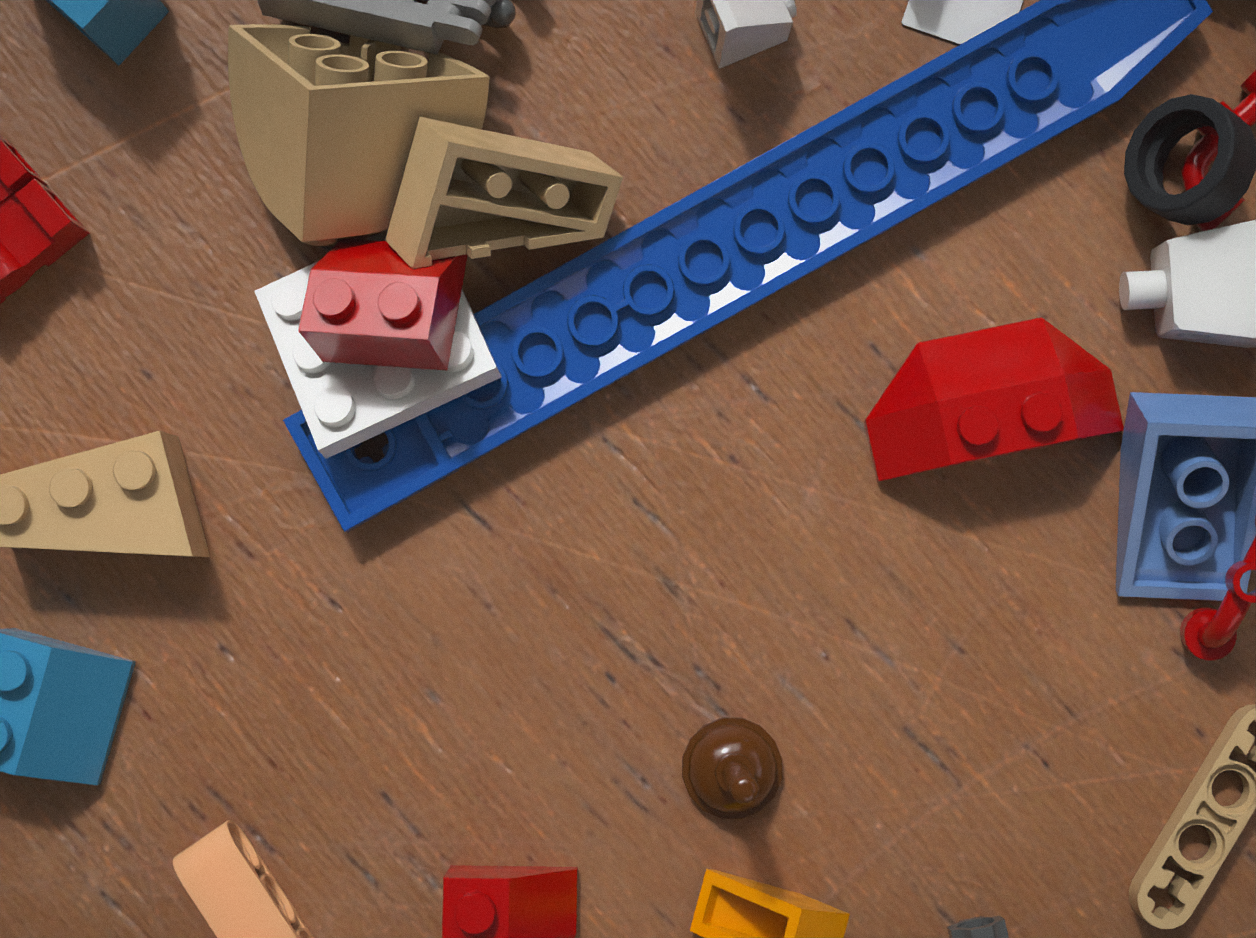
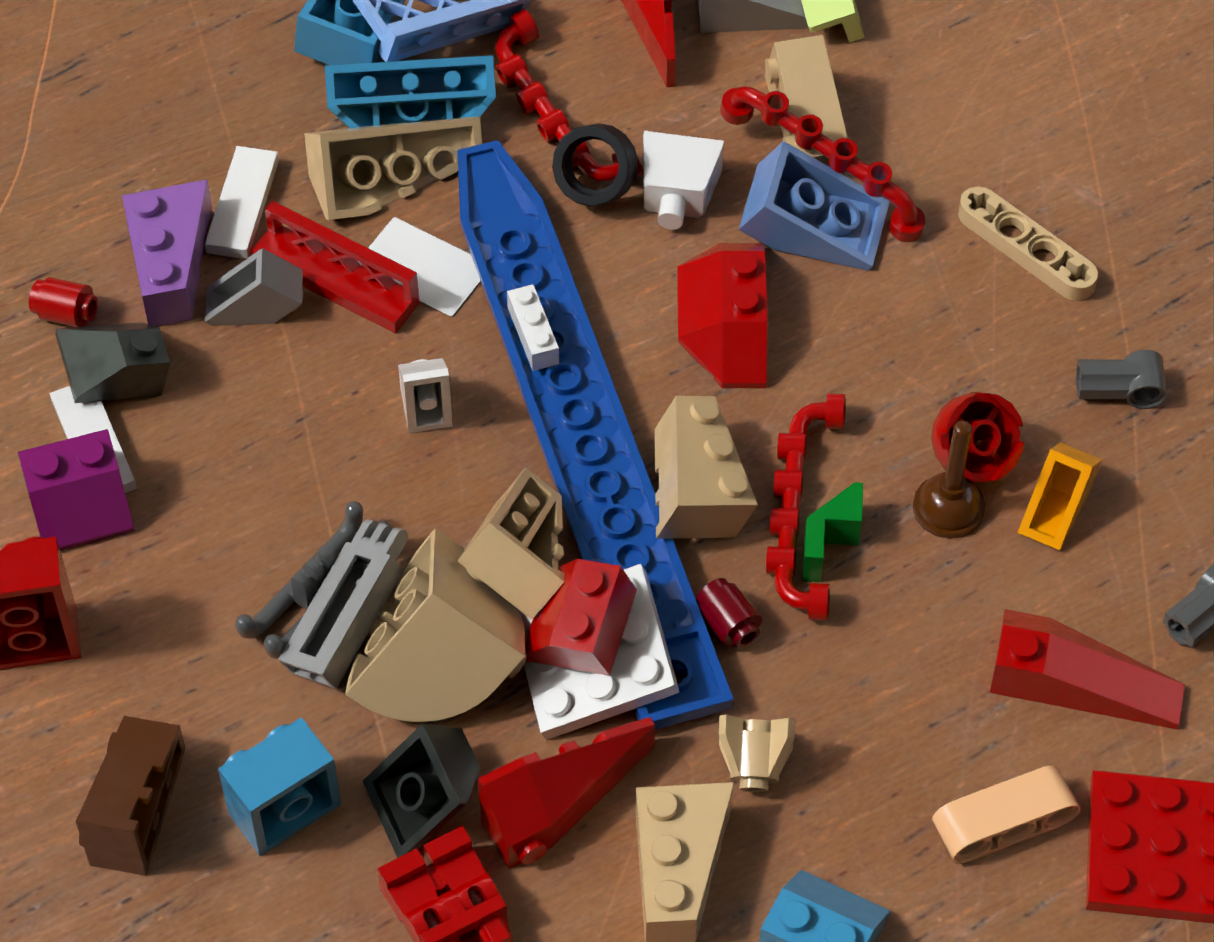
camera: 75 degrees left, 30 degrees down
none -> pearl dark grey slope [363,724,481,858]
none -> red wedge [478,717,655,869]
none -> white piece [507,284,559,371]
none -> tan wedge [655,396,758,539]
none -> dark red brick [696,578,762,648]
none -> tan brick [719,715,795,792]
none -> red bar [766,393,846,621]
none -> green slope [802,482,863,582]
none -> red cylinder [931,392,1024,483]

